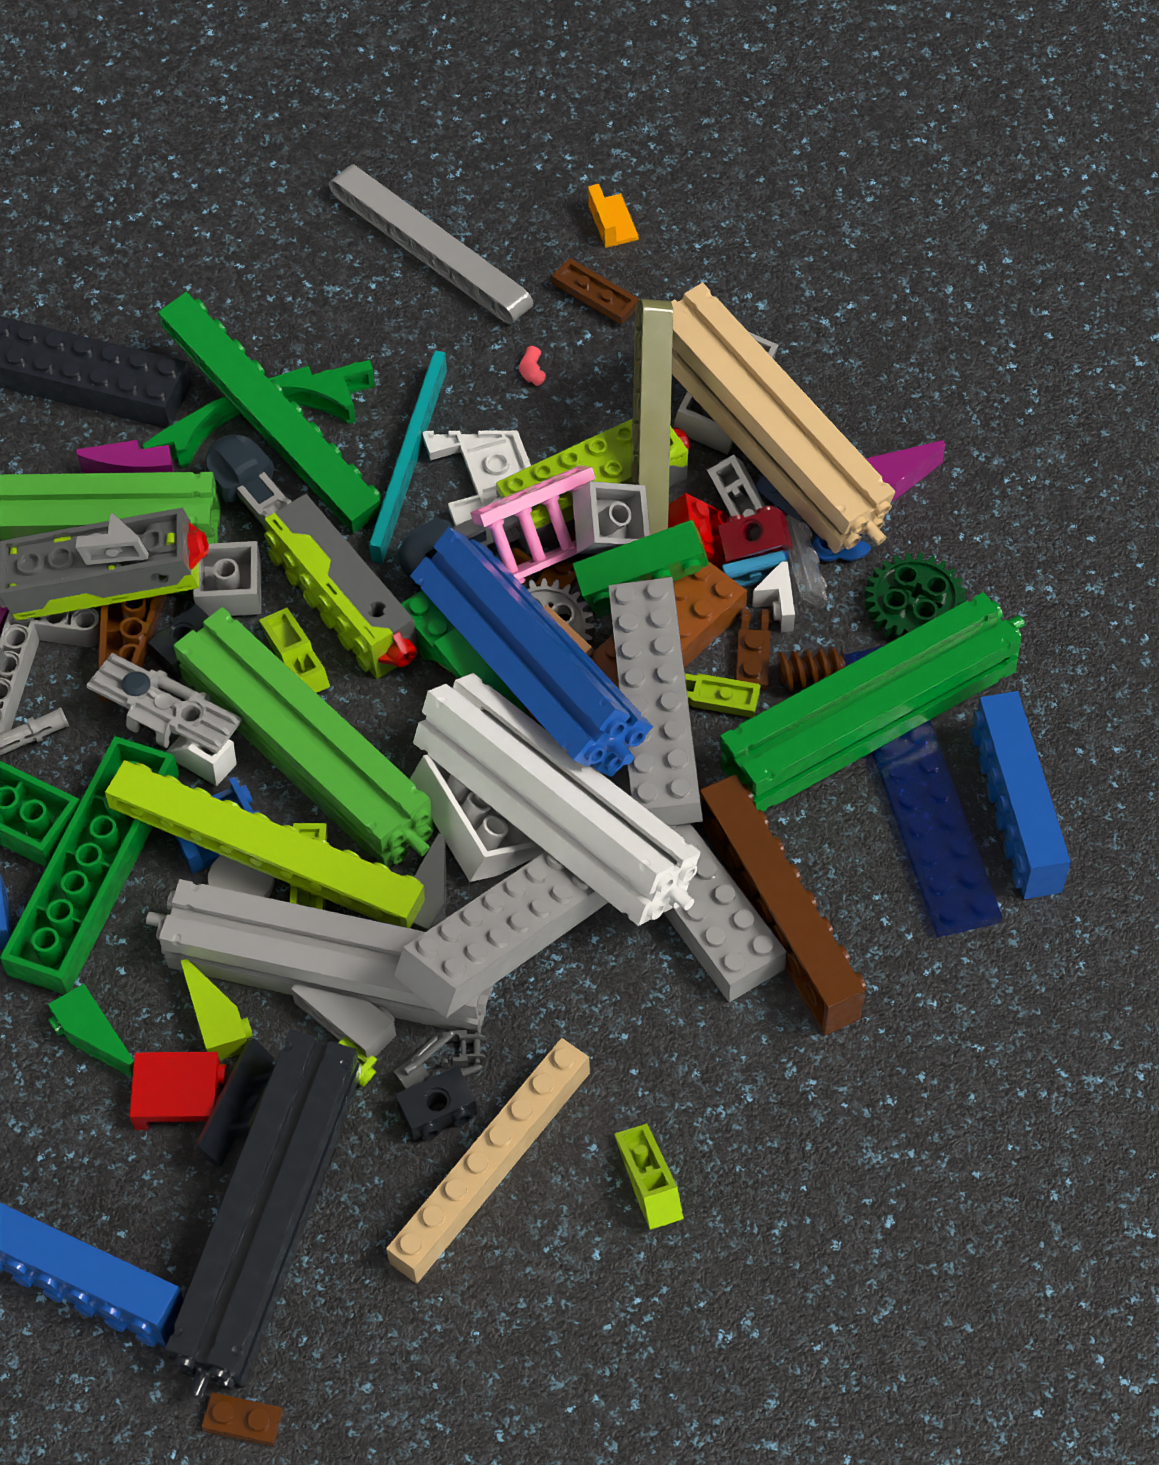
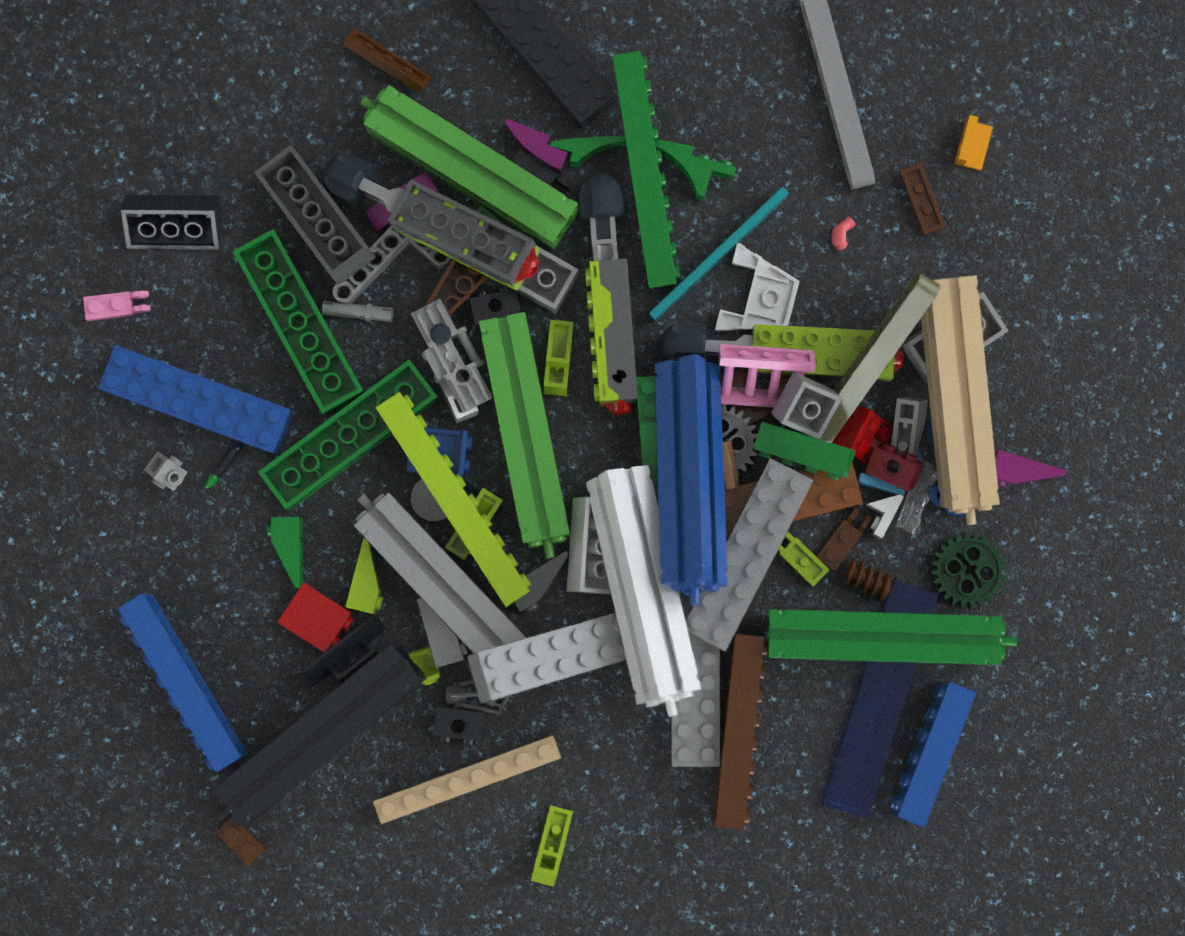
camera: 30 degrees right, 25 degrees up
light grey slope [75,513,149,565] -> none

